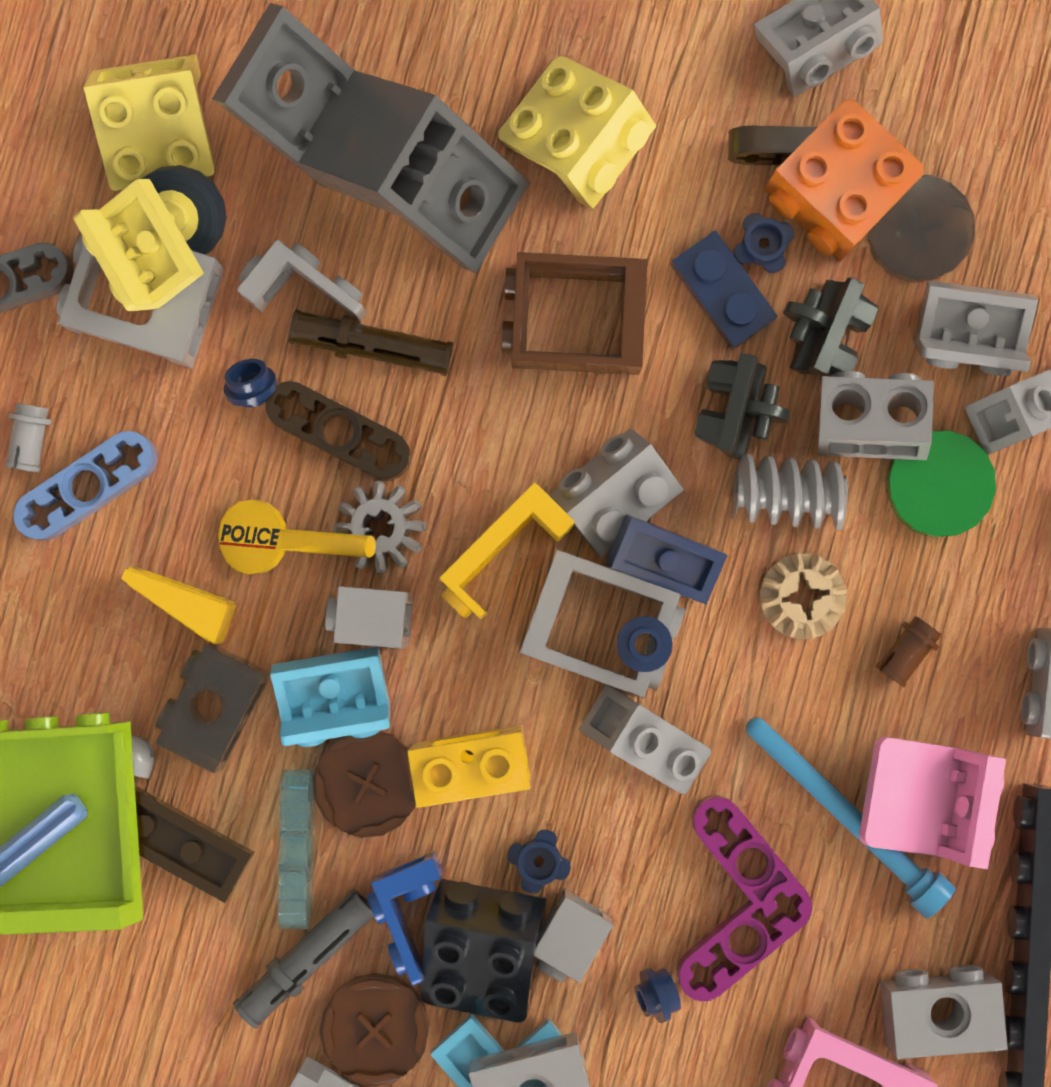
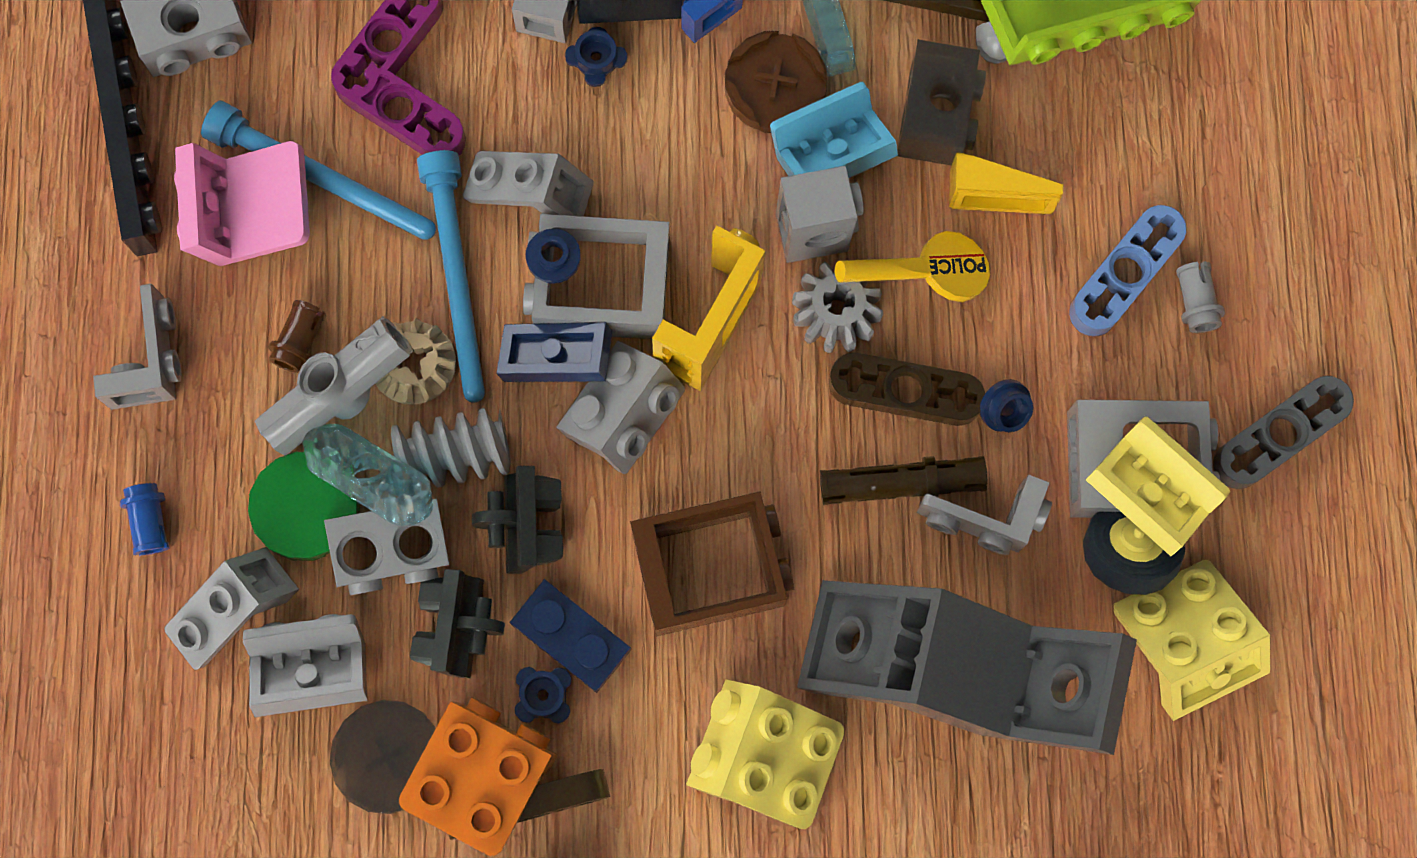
camera: 155 degrees right, 10 degrees down
yellow window [407,725,531,808] -> none
none -> light grey piece [255,316,413,456]
none -> clear light blue beam [303,424,433,526]
none -> dark azure piece [417,150,485,403]

